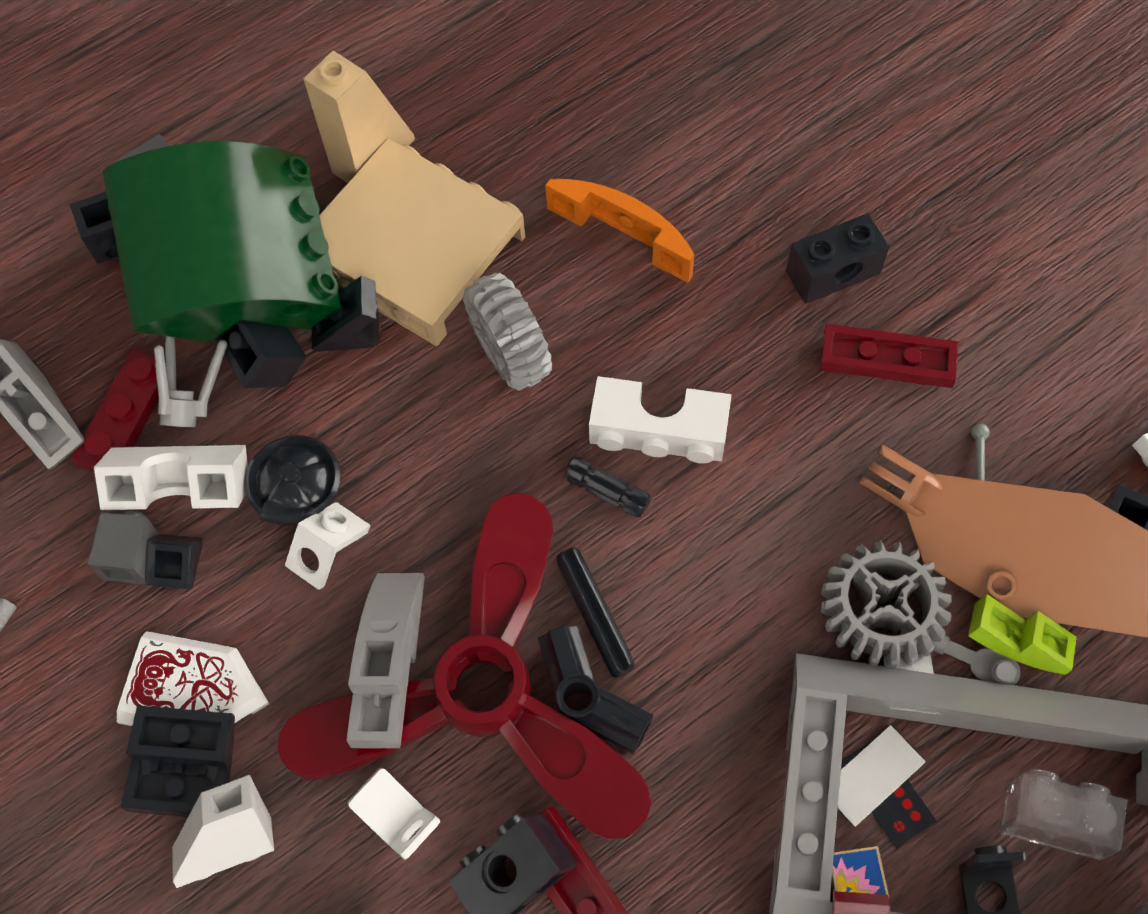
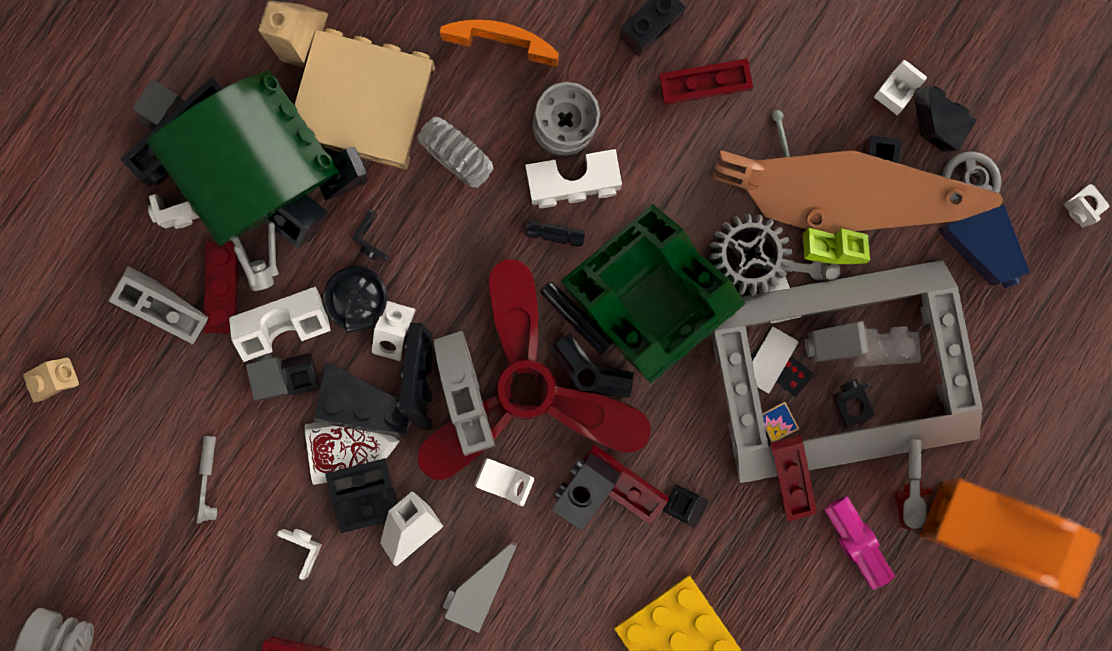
camera: 25 degrees left, 20 degrees up
none -> white bracket [148,194,199,228]
none -> white bracket [277,529,322,580]
none -> black wing [314,362,409,438]
none -> black bracket [352,209,392,263]
none -> black wing [397,323,432,430]
none -> light grey wheel [532,82,600,157]
none -> dark green slope [561,204,745,384]
none -> light grey slope [805,321,869,363]

